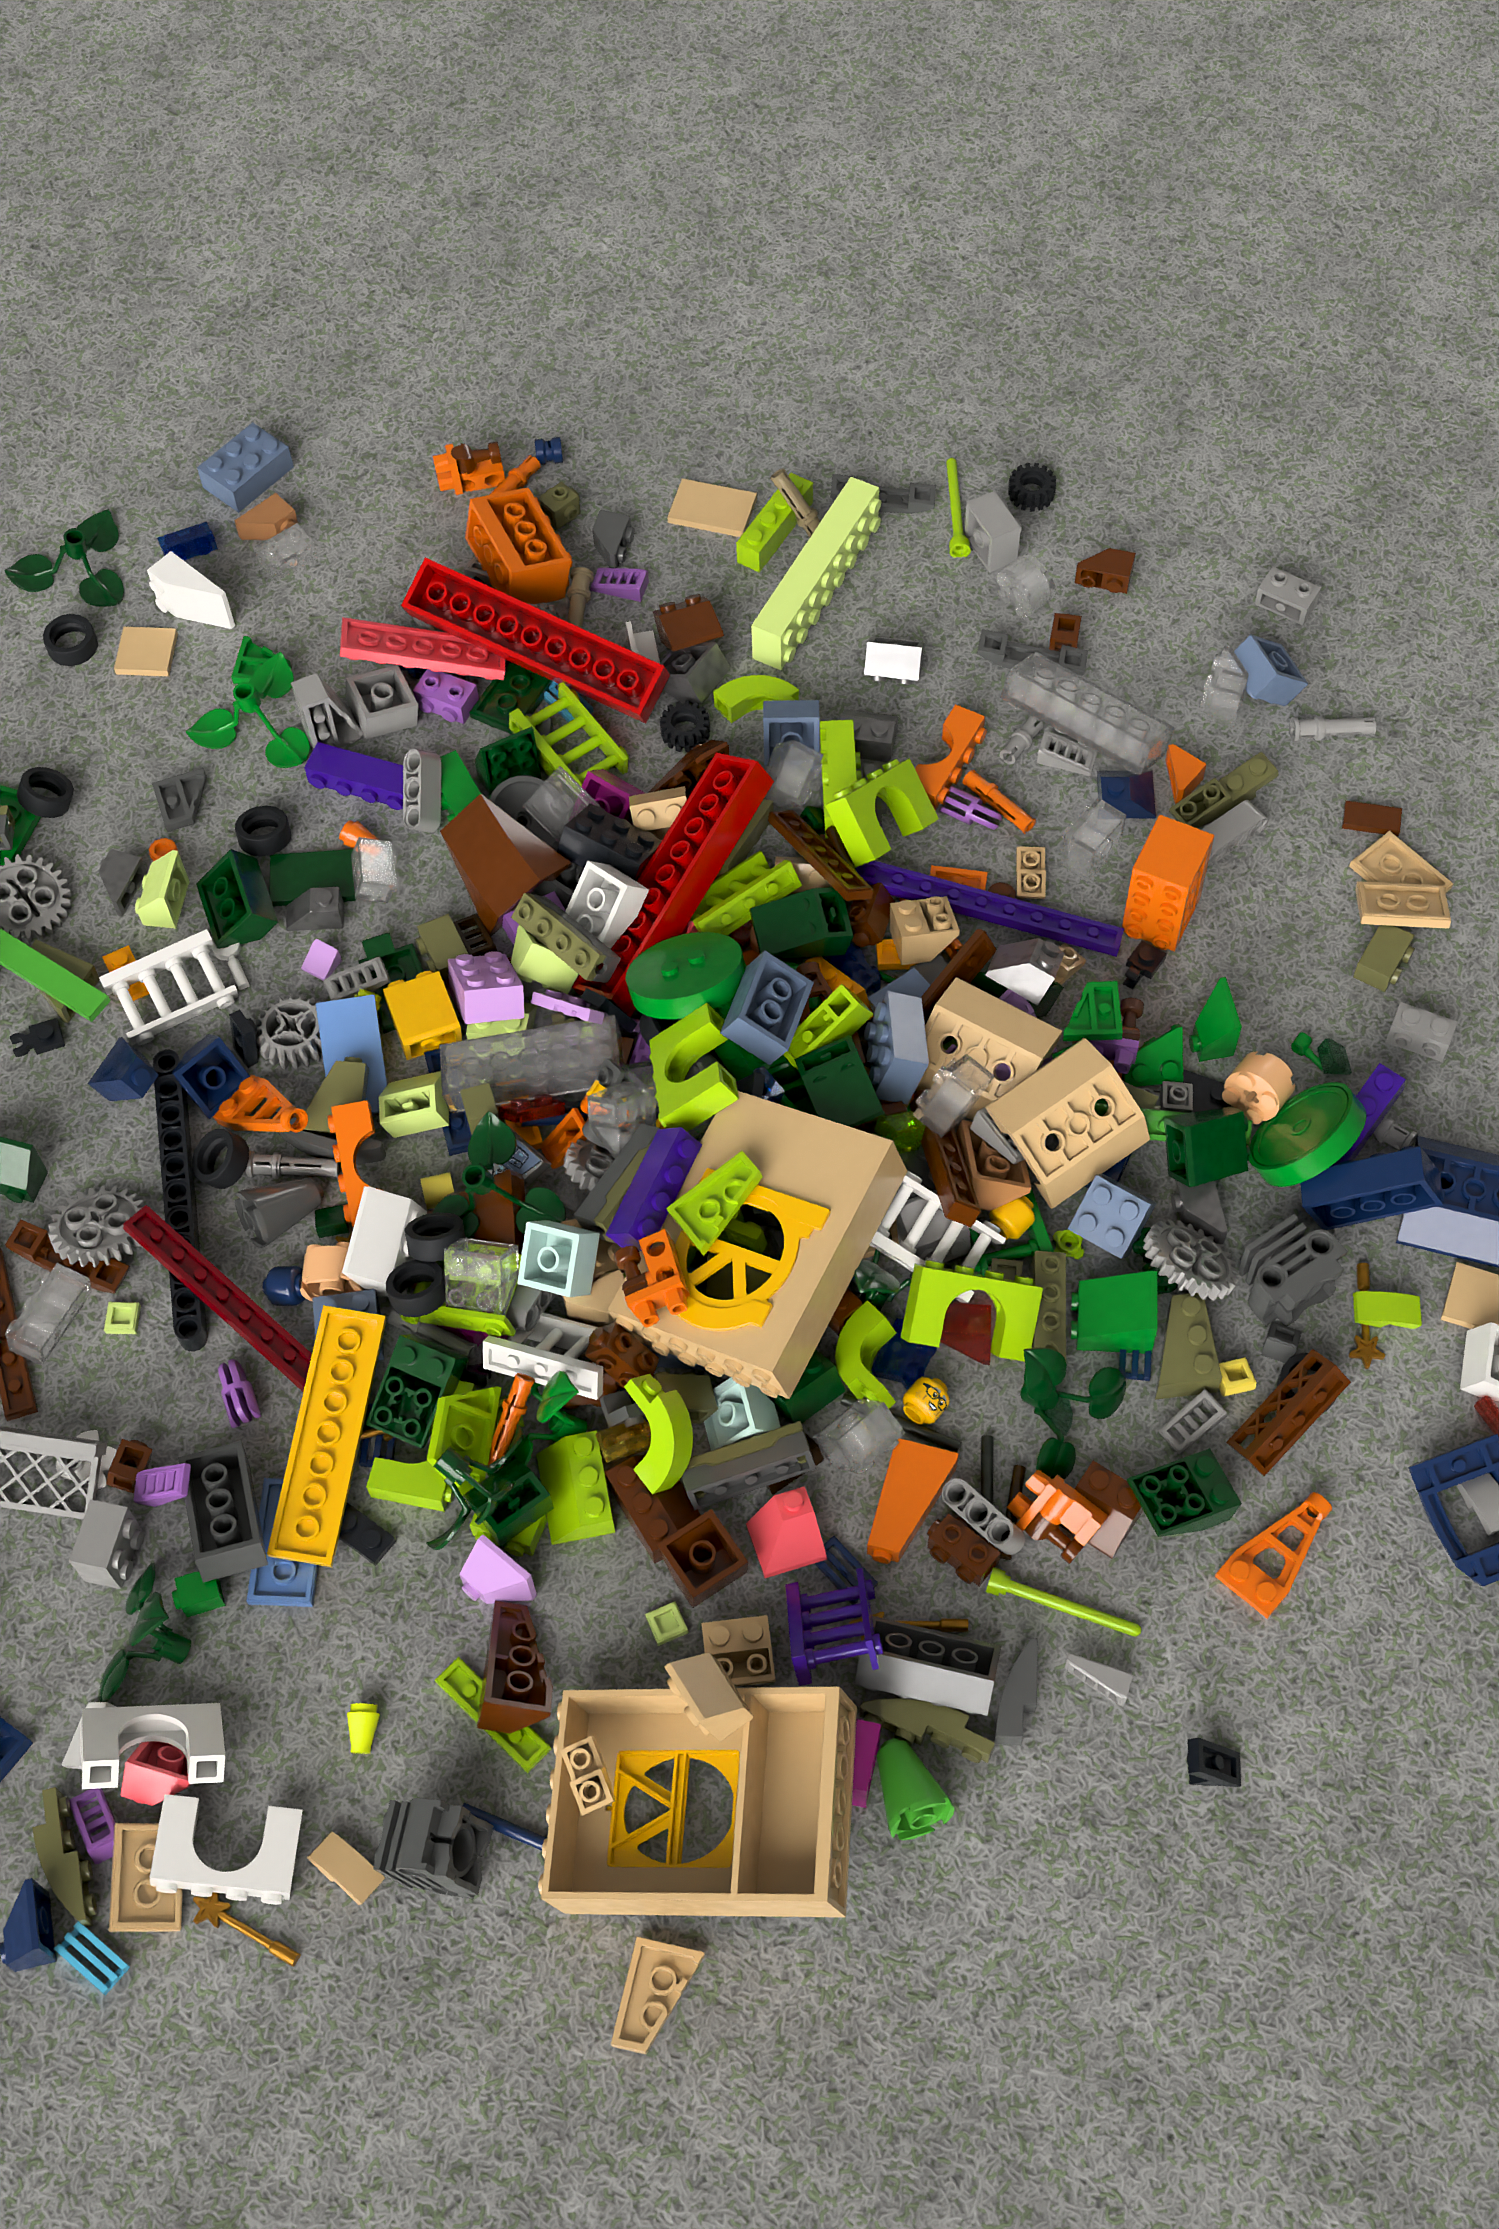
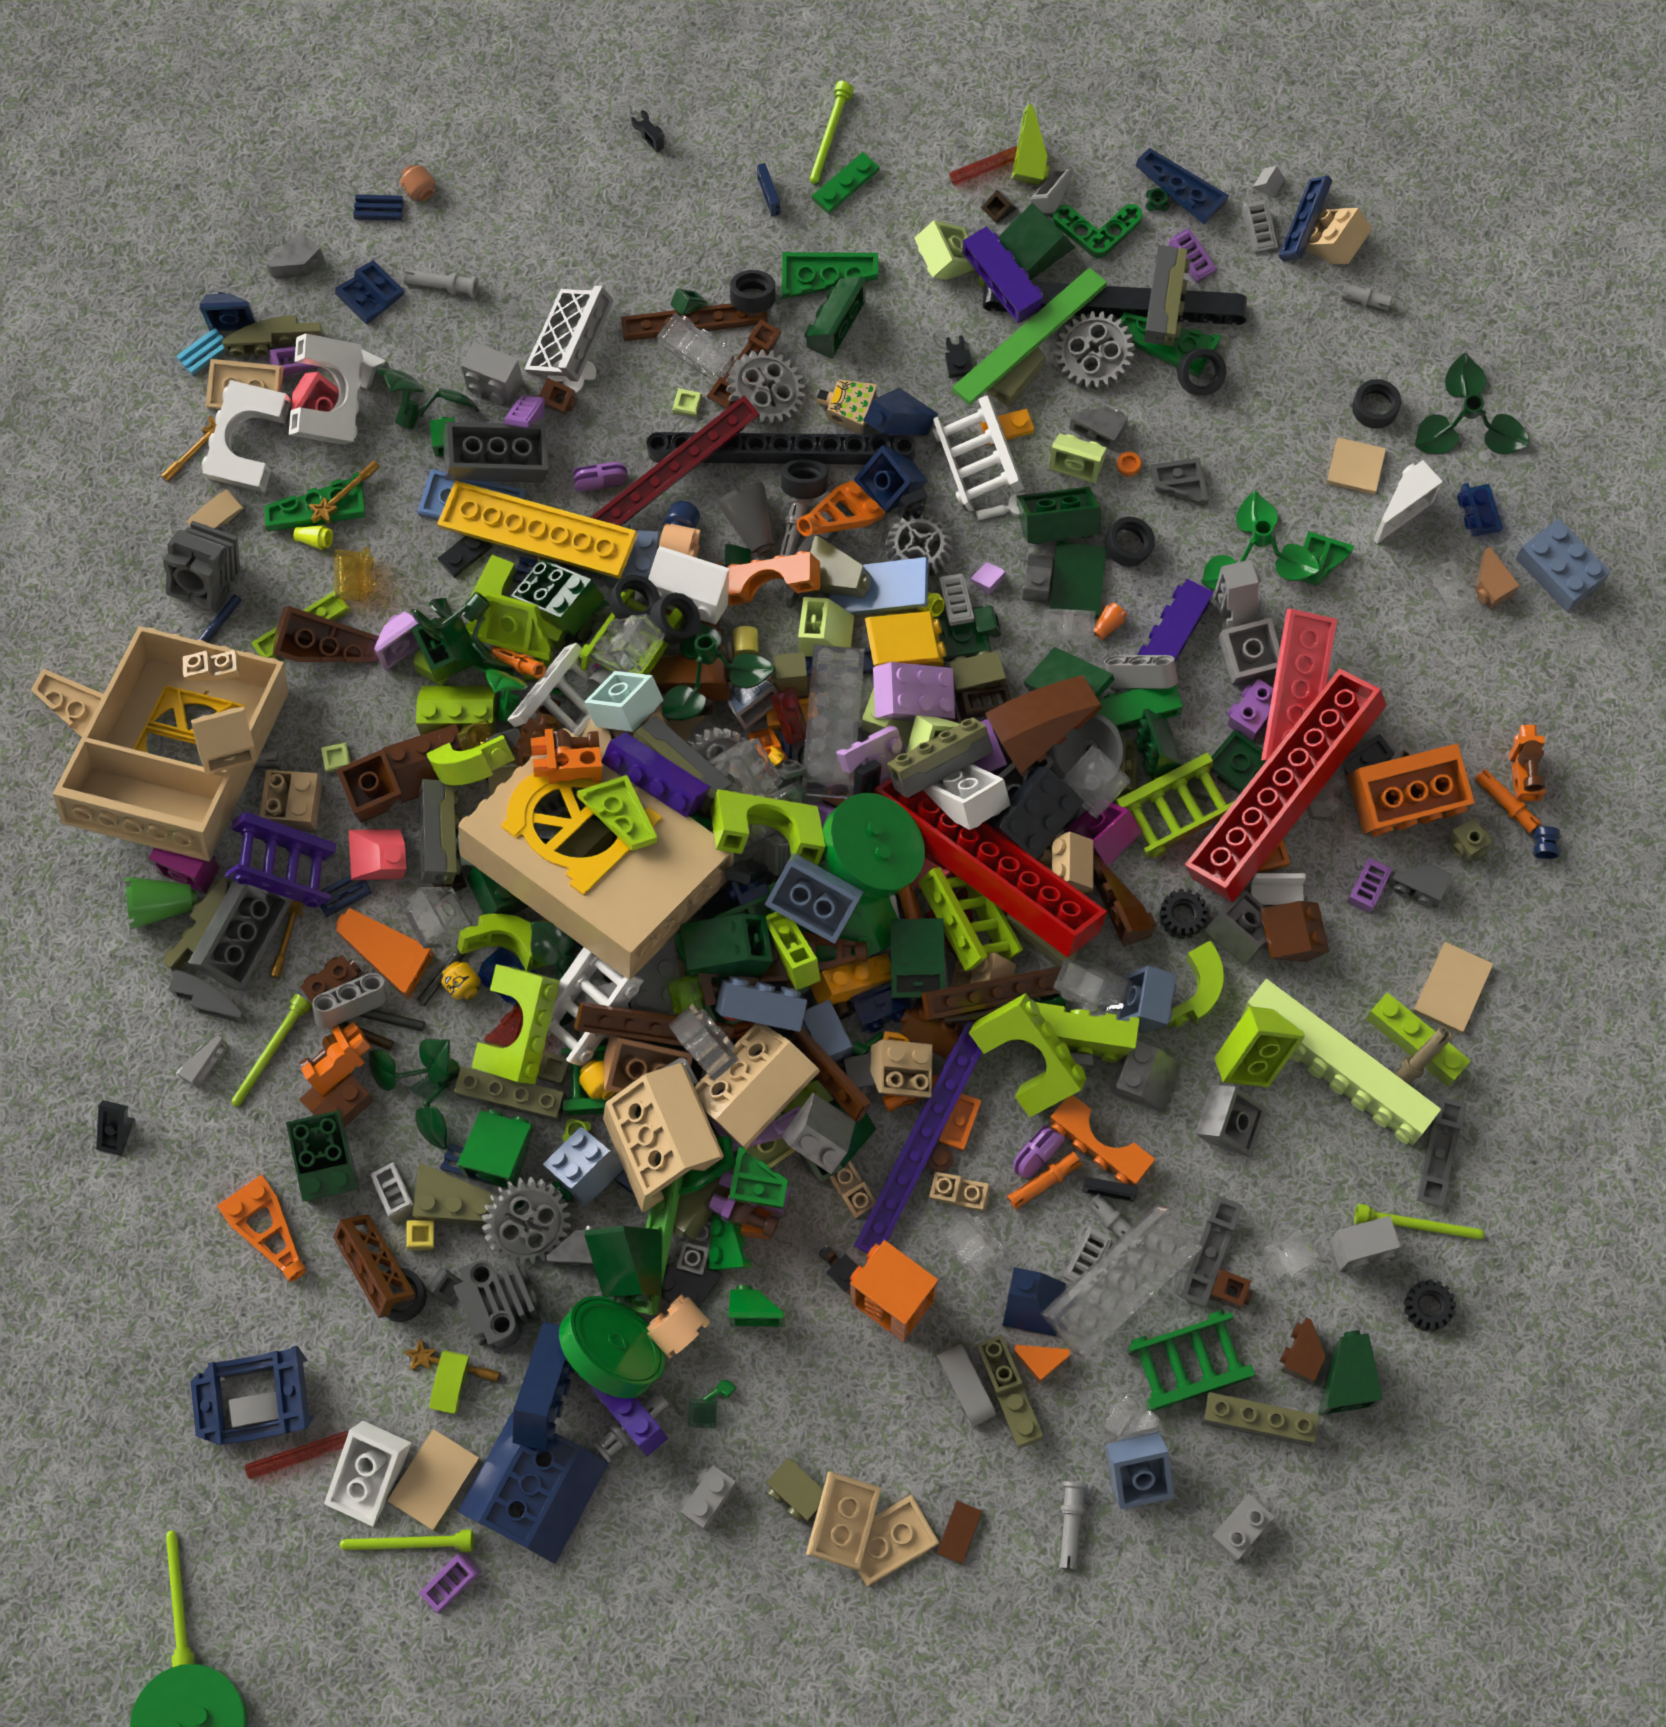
camera: 100 degrees right, 10 degrees up
dark tan pin [567,567,594,628] -> none
none -> green wing [264,472,366,532]
none -> pearl gold piece [309,460,380,524]
none -> clear yellow bracket [334,547,374,602]
none -> tan torso [816,380,877,434]
none -> dark green tile [1024,647,1115,699]
none -> black tile [1082,1177,1139,1202]
none -> green fence [1127,1310,1255,1413]
none -> olive piece [1201,1392,1319,1447]
none -> lime slope [1214,1006,1305,1087]
none -> dark green slope [1319,1330,1383,1415]

